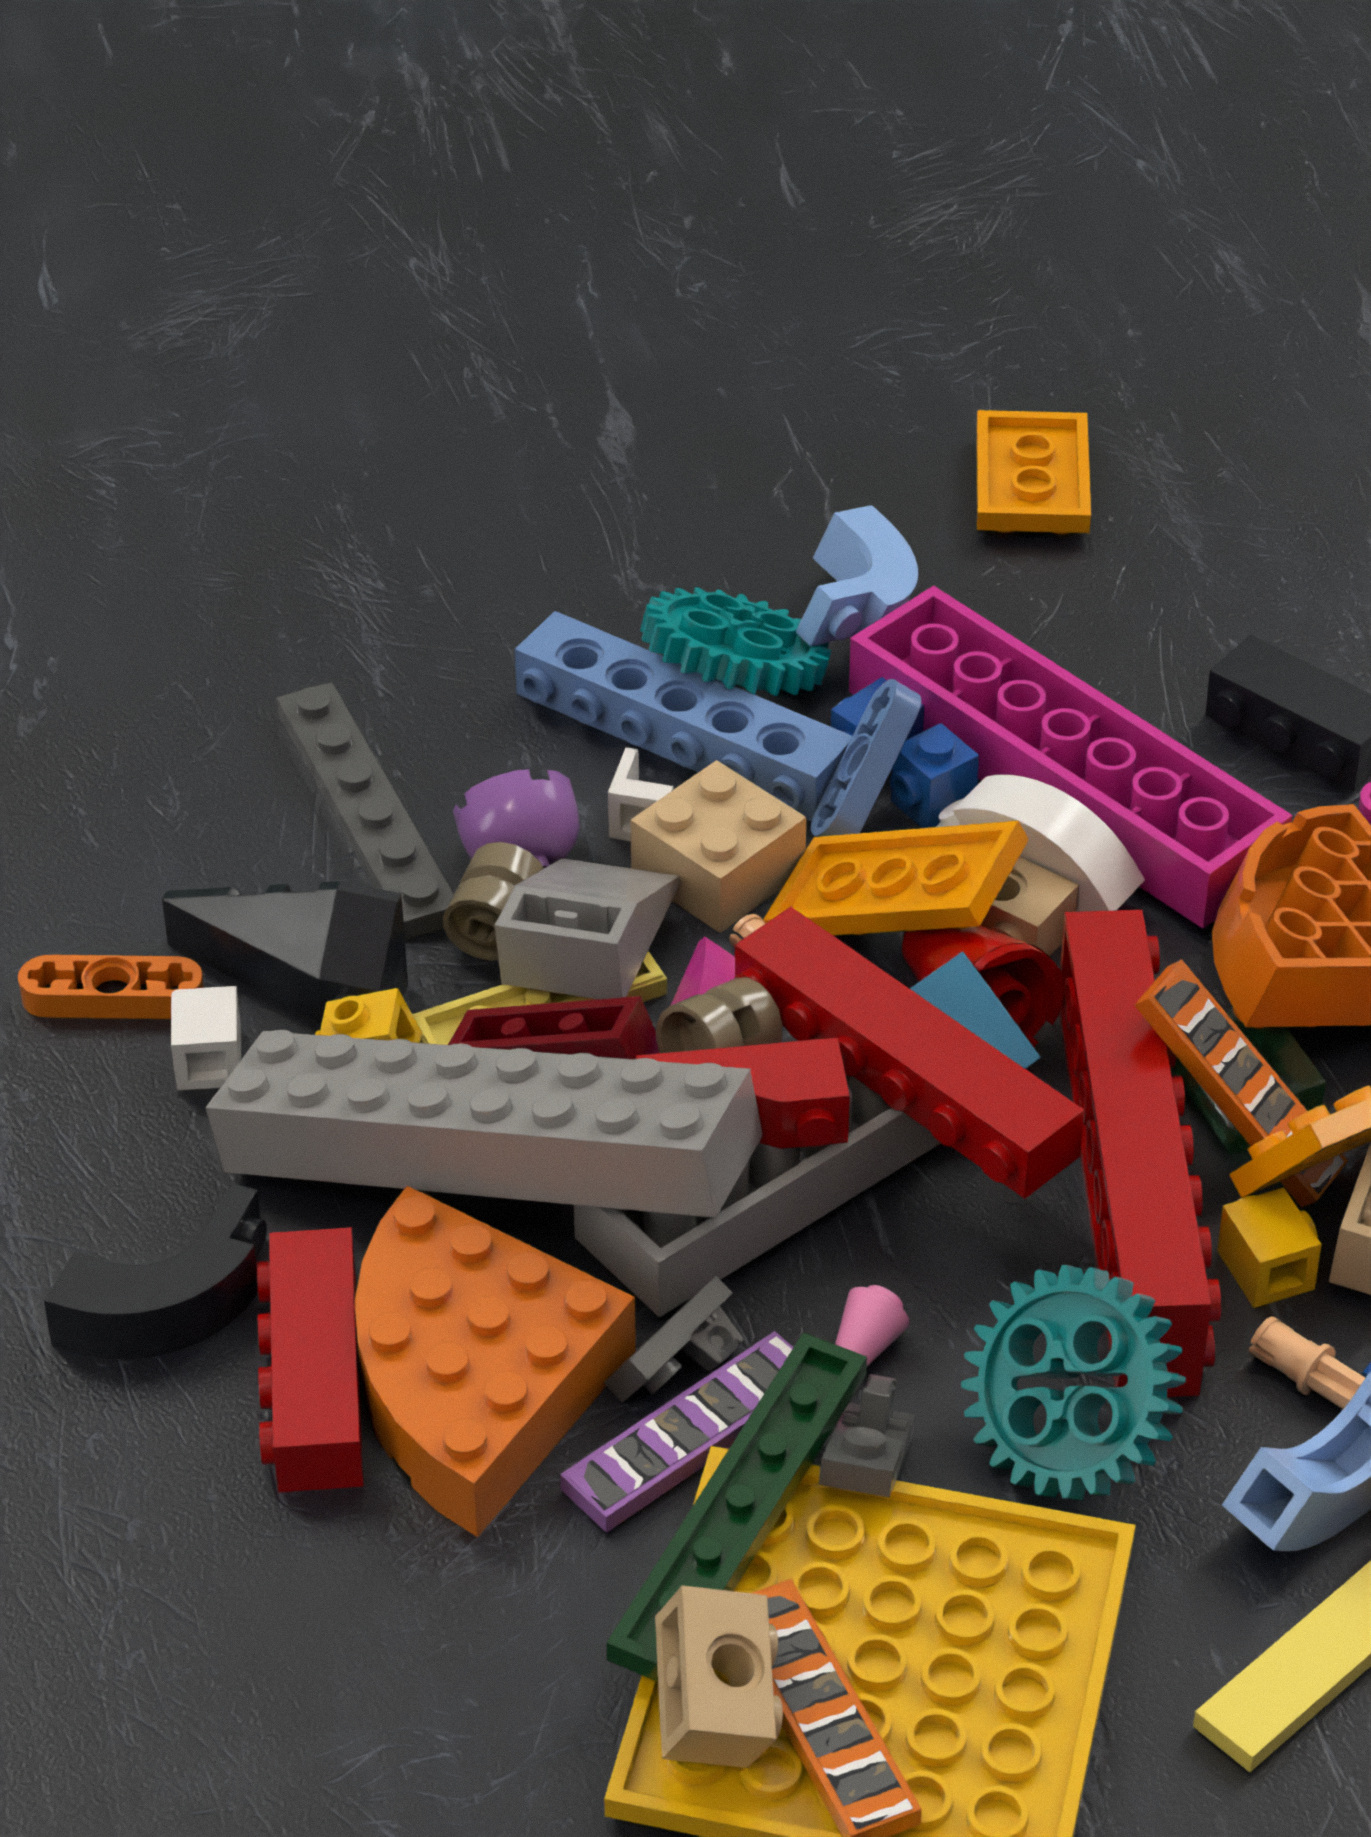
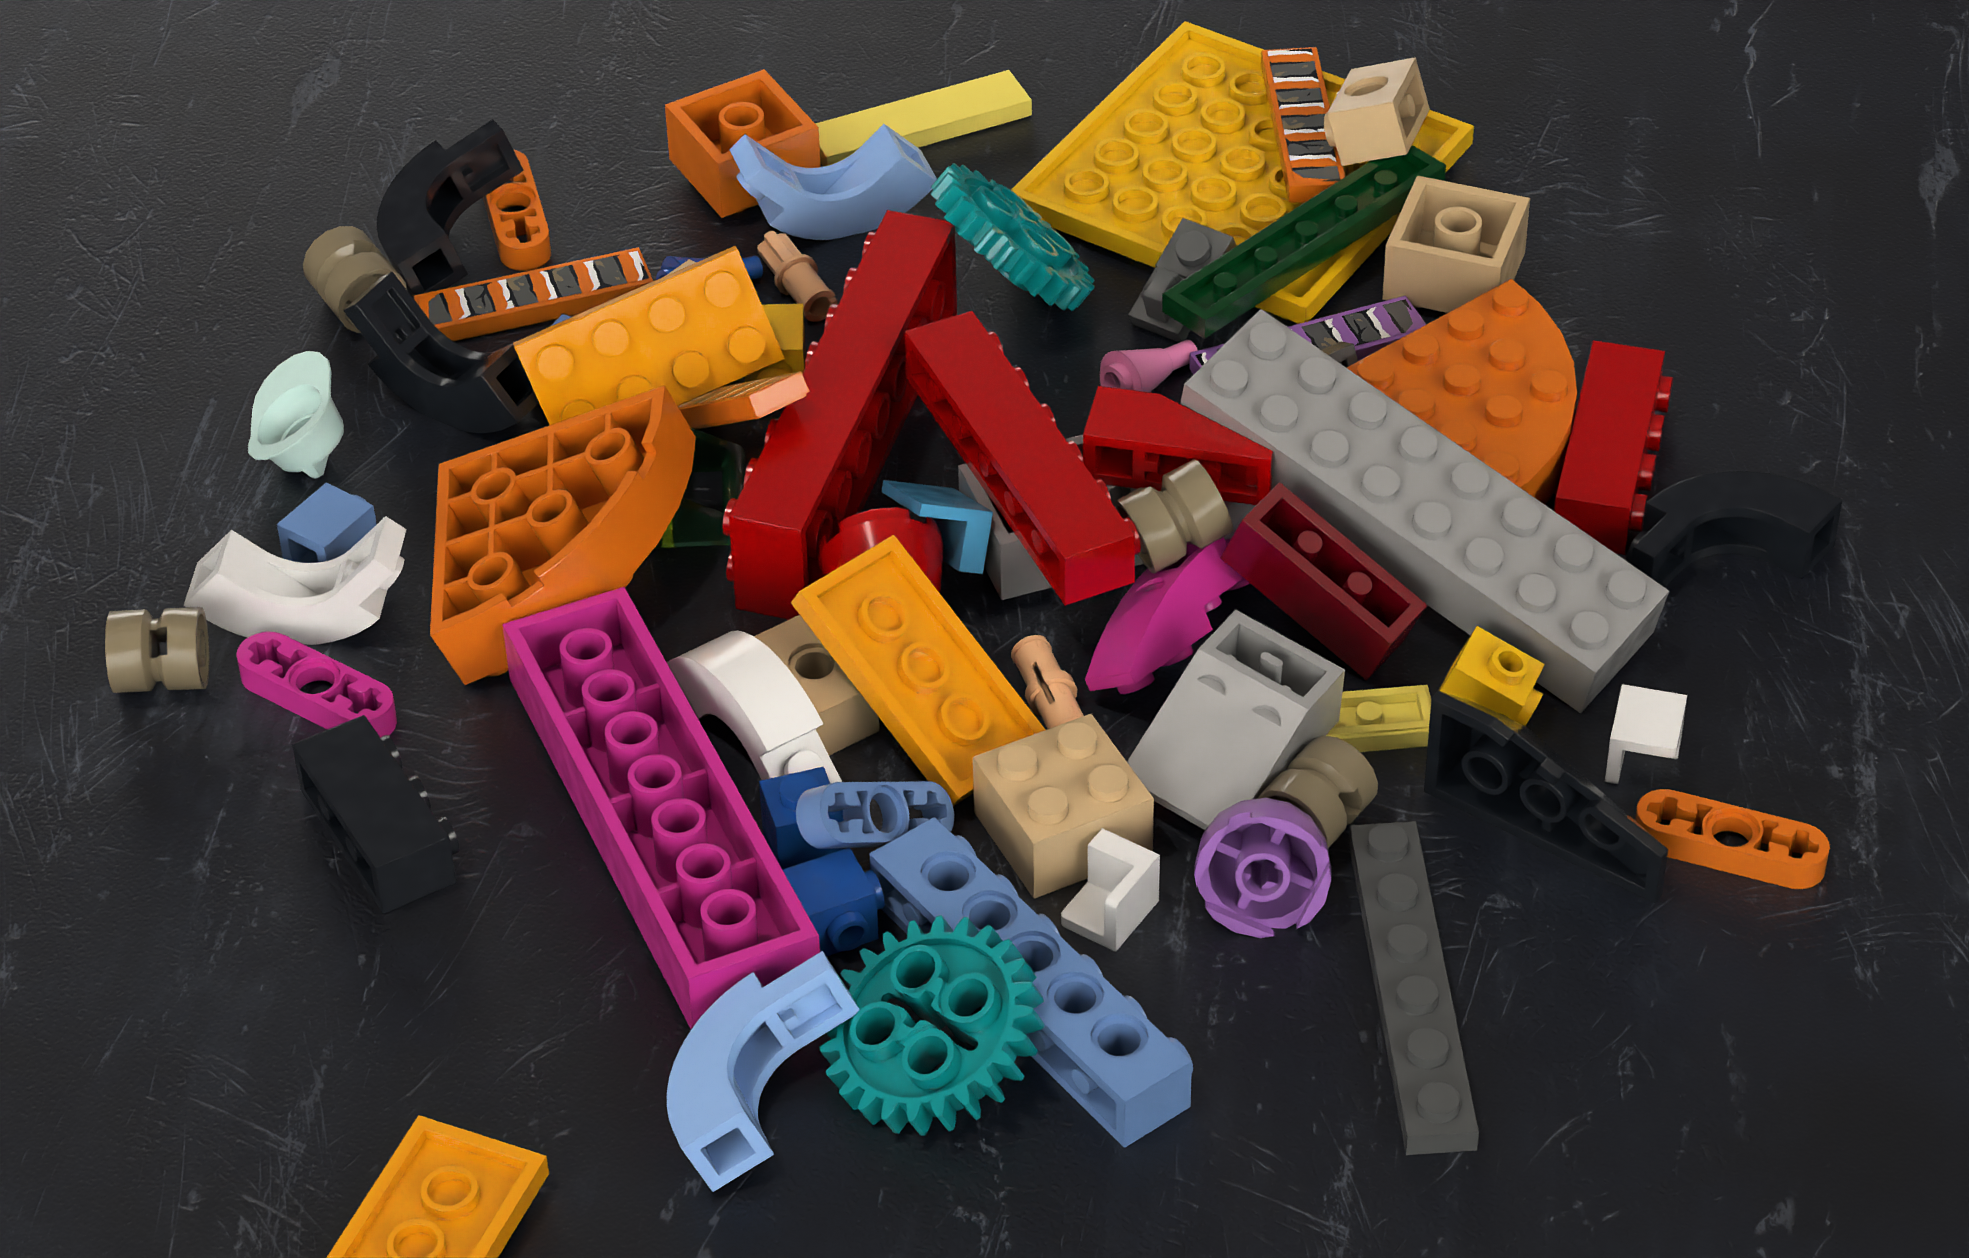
camera: 160 degrees left, 0 degrees up
none -> tan brick [1382,176,1530,313]

